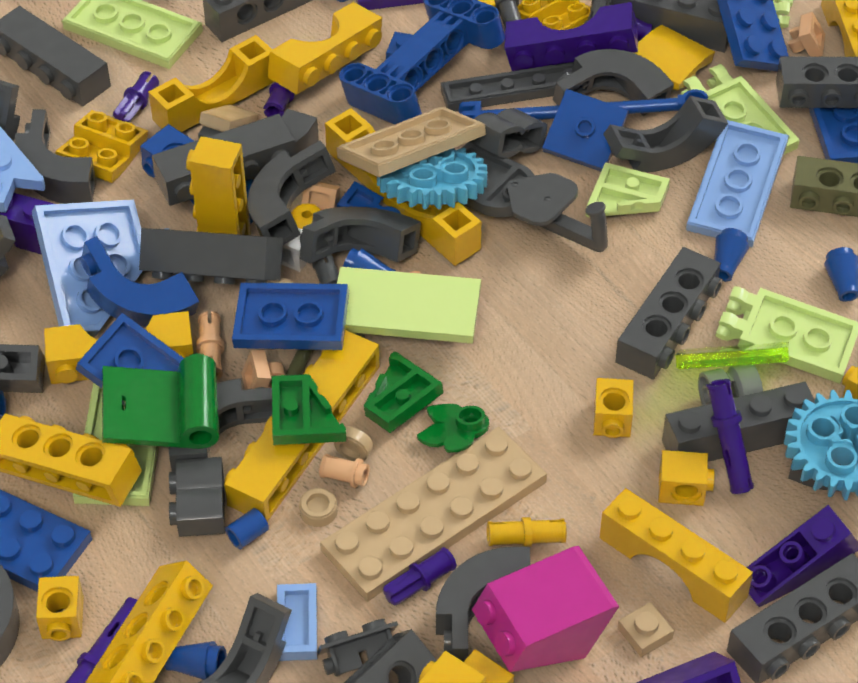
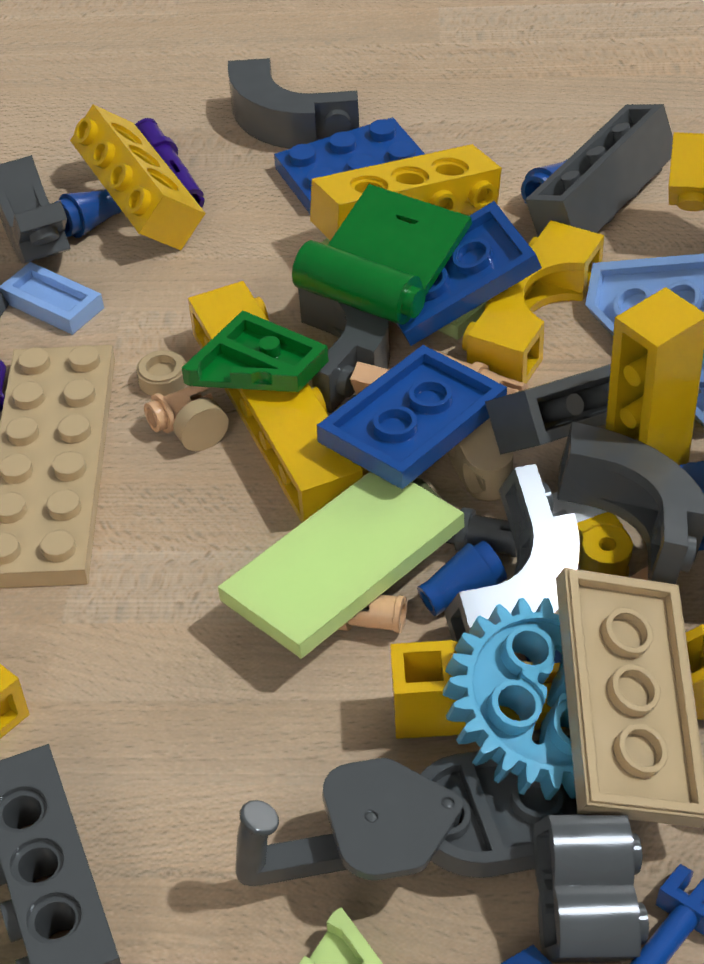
camera: 130 degrees right, 5 degrees down
yellow brick [36,576,84,641] -> none
blue arch [80,236,200,327] -> none
dark grey brick [169,457,225,537] -> none
blue hinge [225,508,269,550] -> none
green wing [364,351,444,433] -> none
green plate [417,404,489,453] -> none

